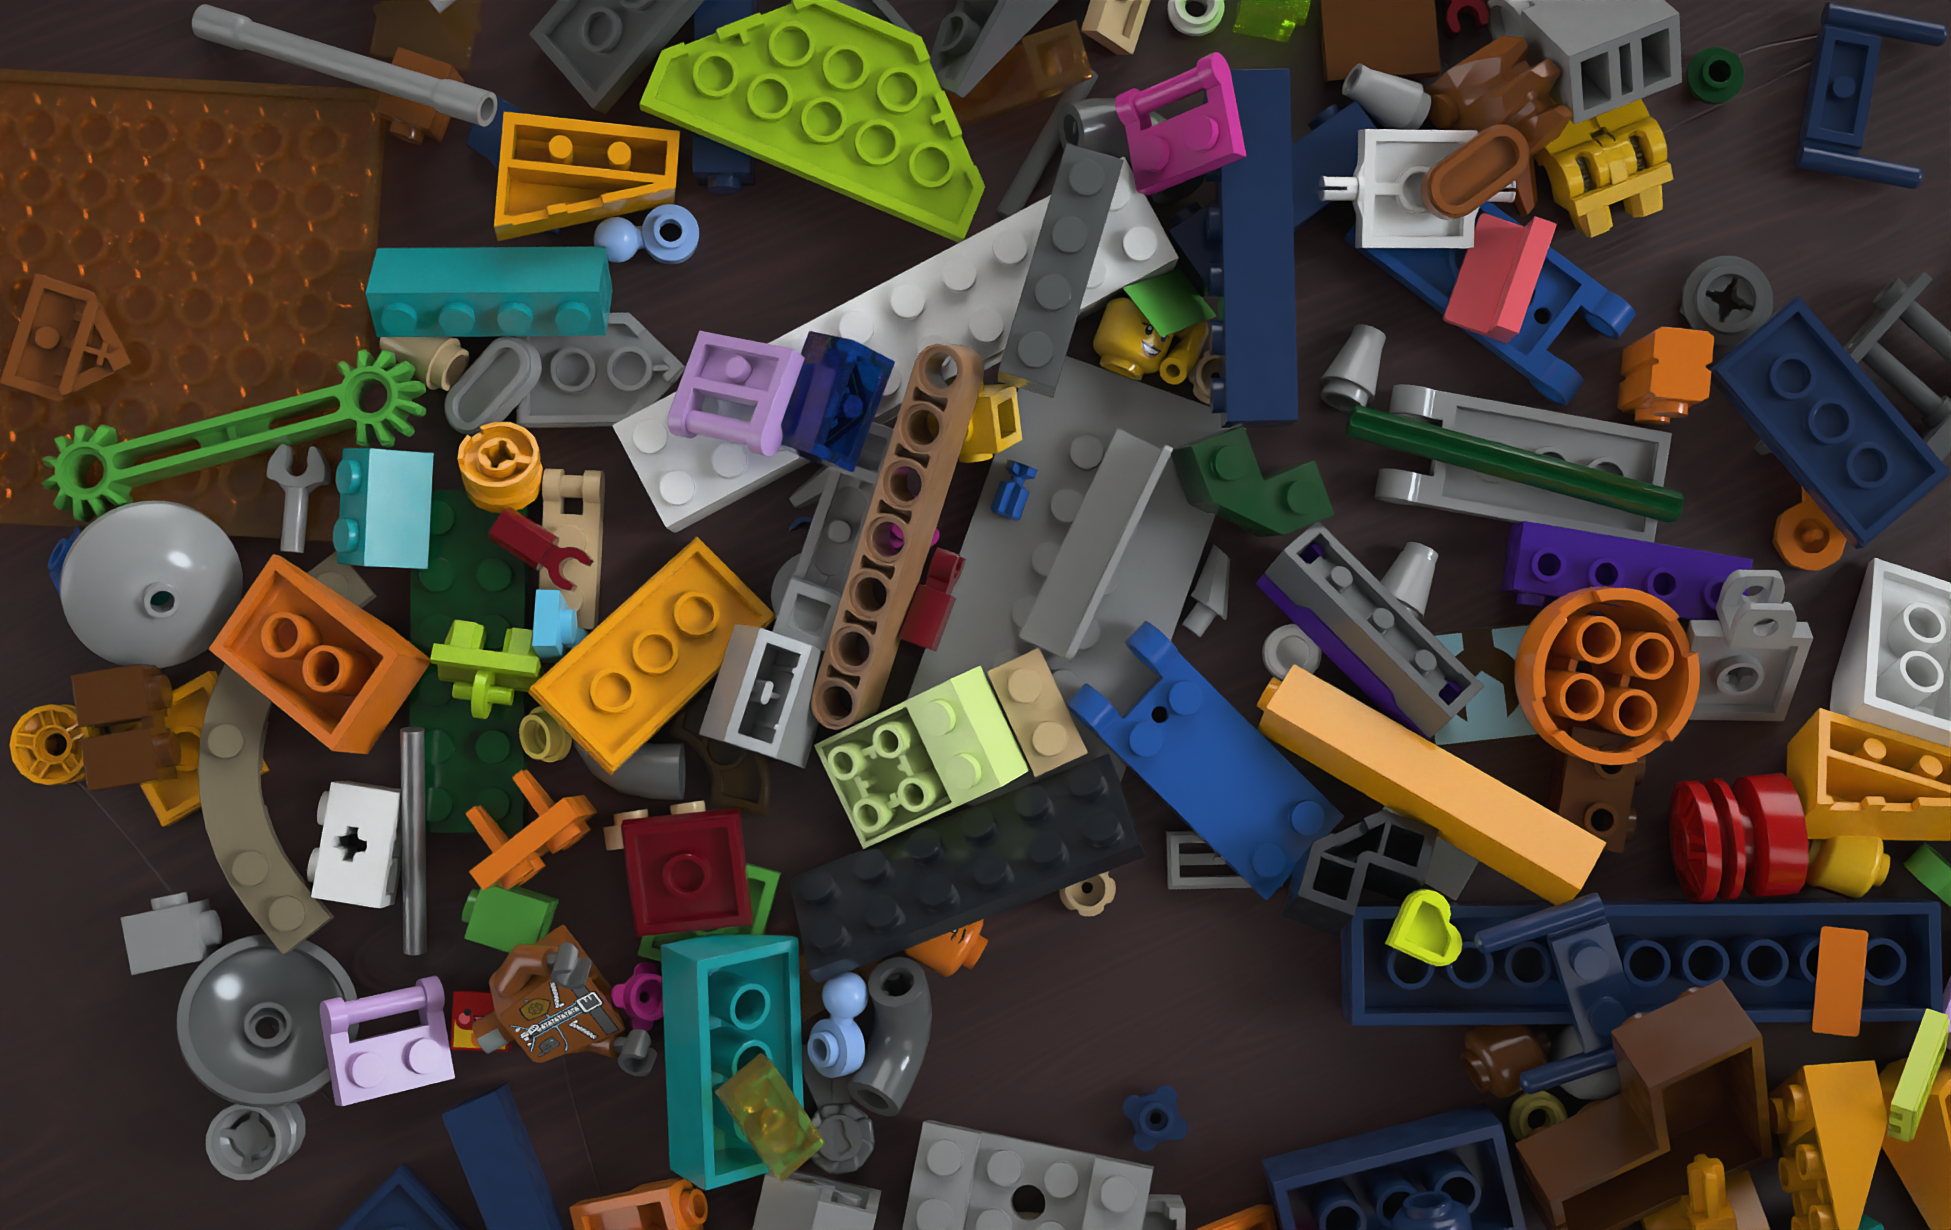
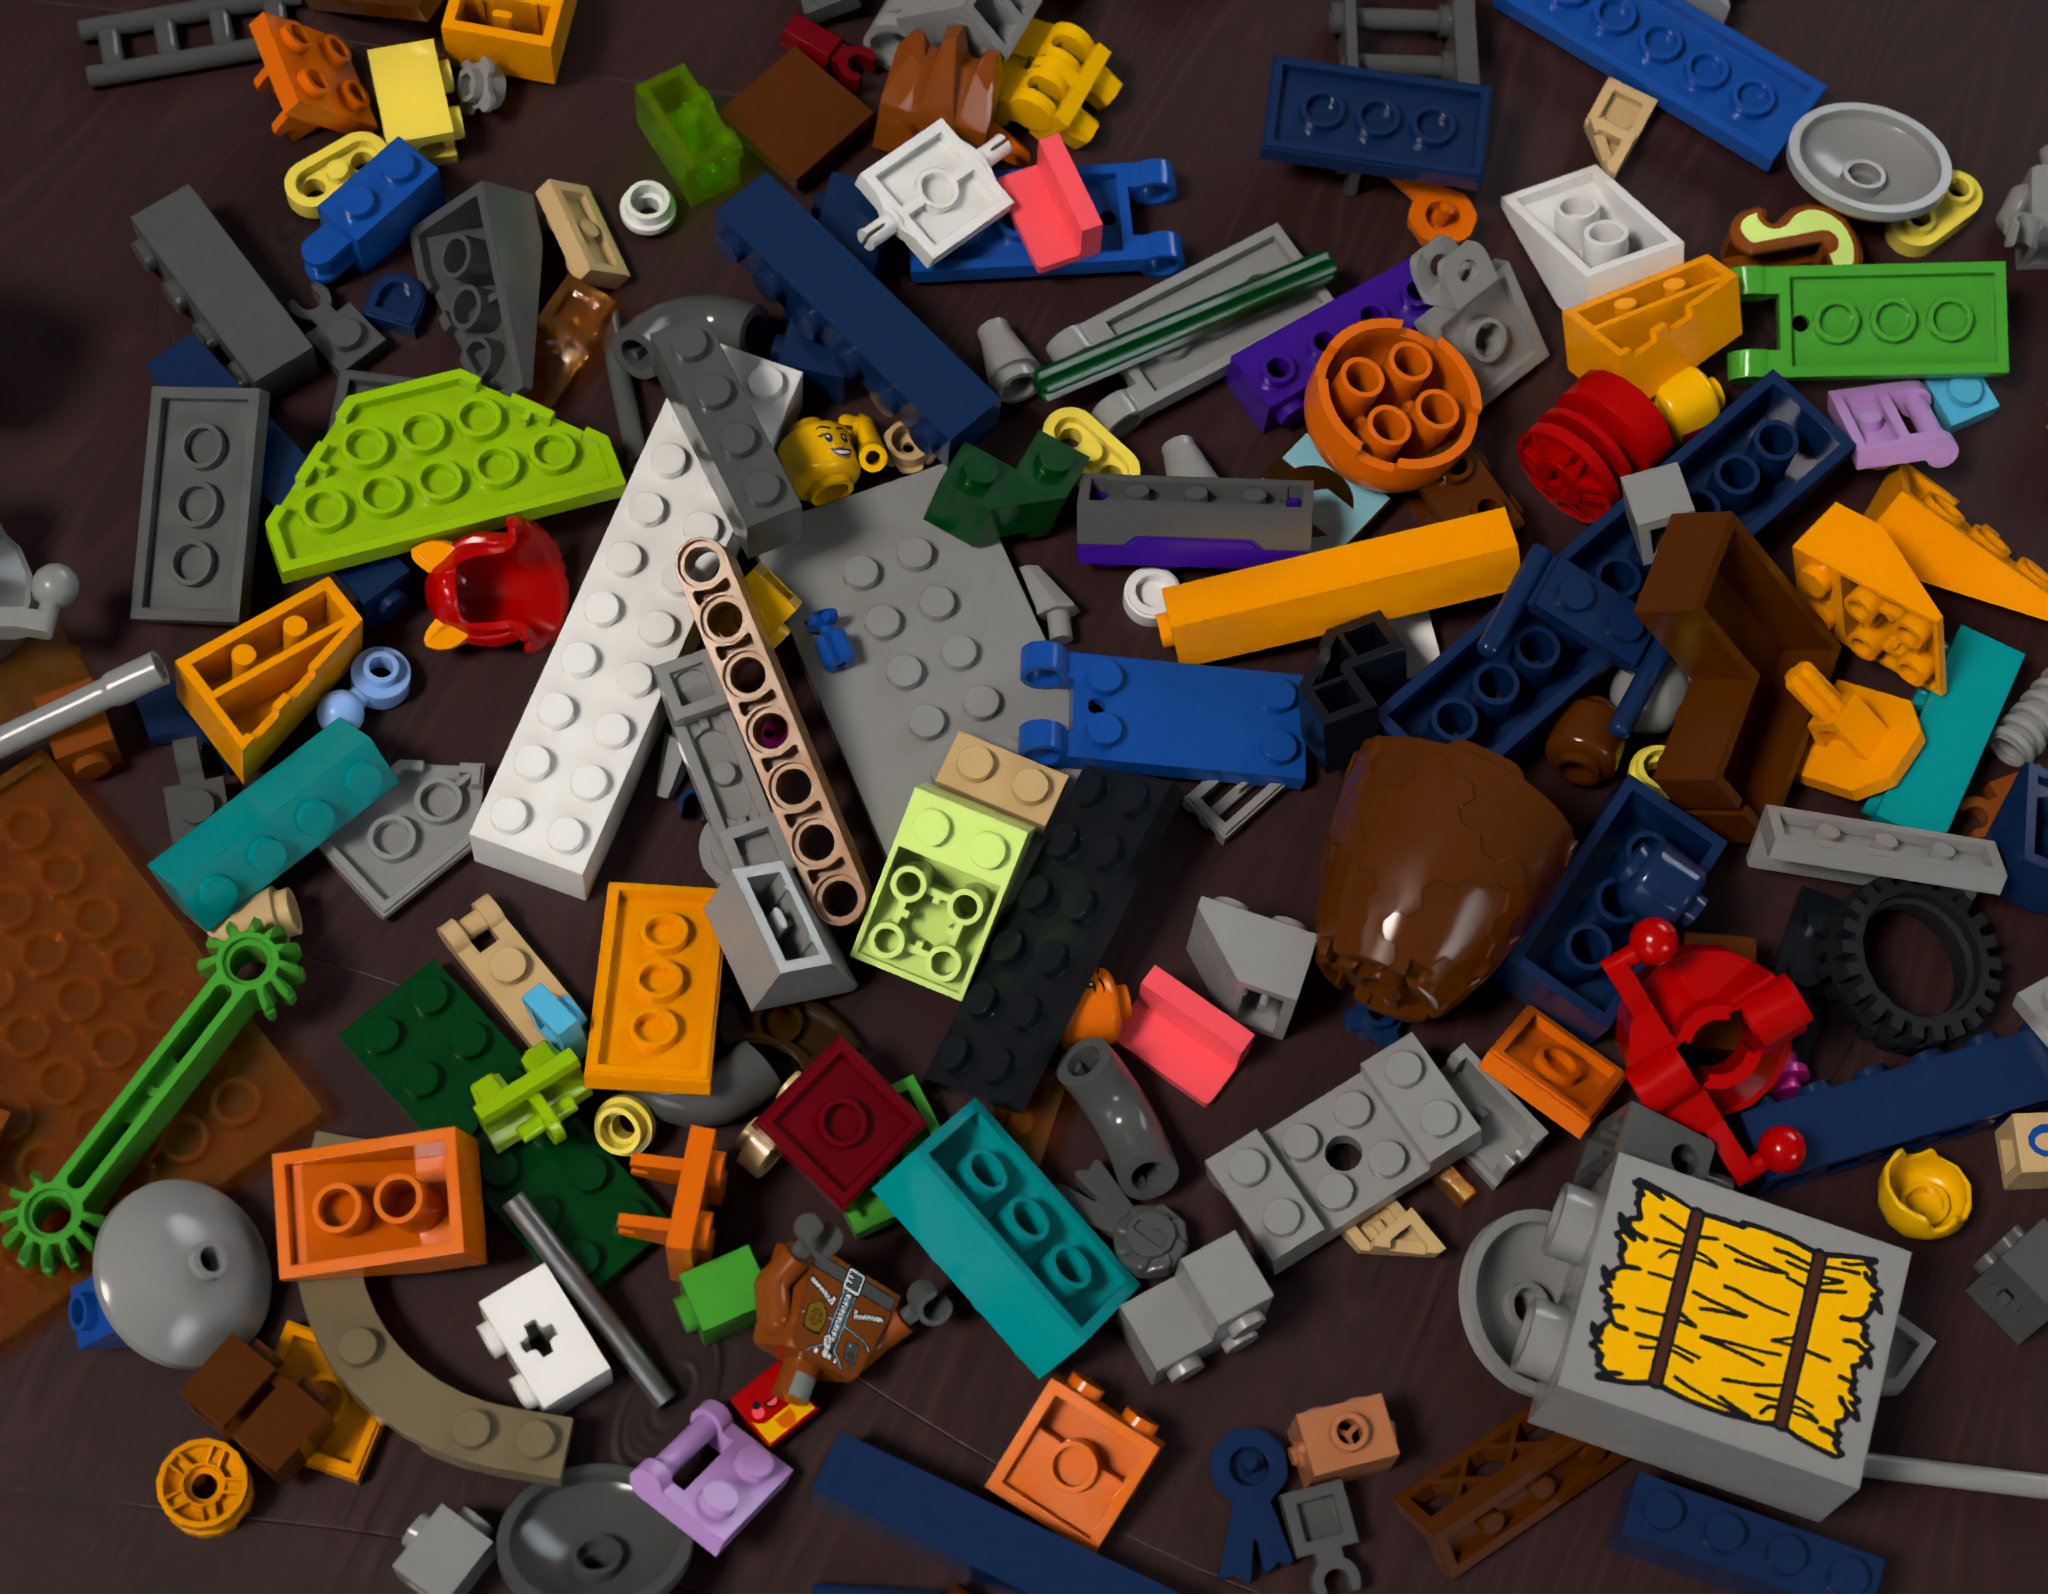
camera: 50 degrees left, 20 degrees down
light grey bar [267,444,331,553] -> none
brick [333,448,434,569] -> none
light grey tile [444,336,541,436] -> none
light orange wheel [457,422,544,513] -> none
dark red bar [488,507,594,592] -> none
dark pink plate [610,962,664,1032] -> none
lavender plate [668,331,805,457] -> none
clear yellow plate [715,1053,826,1183] -> none
clear blue brick [780,331,895,473] -> none
light blue plate [808,972,869,1078] -> none
dark red bar [898,547,966,652] -> none
light grey panel [1018,428,1173,662] -> none
tan plate [1059,871,1116,916] -> none
dark pink plate [1115,52,1247,196] -> none
bright green sticker [1123,269,1216,337] -> none
light grey cone [1342,64,1431,130] -> none
neon yellow tile [1385,889,1463,966] -> none
dark orange tile [1421,125,1529,220] -> none
orange brick [1617,327,1714,425] -> none
dark grey gear [1680,256,1773,347] -> none
orange sticker [1812,926,1868,1037] -> none
neon yellow tile [1887,1008,1950,1143] -> none
none -> dark grey plate [163,736,229,844]
none -> red hair [411,514,570,656]
none -> light yellow plate [1043,407,1140,487]
none -> coral panel [1114,965,1255,1107]
none -> light grey slope [1186,895,1317,1041]
none -> reddish brown piece [1314,735,1578,1023]
none -> light grey brick [1620,462,1696,566]

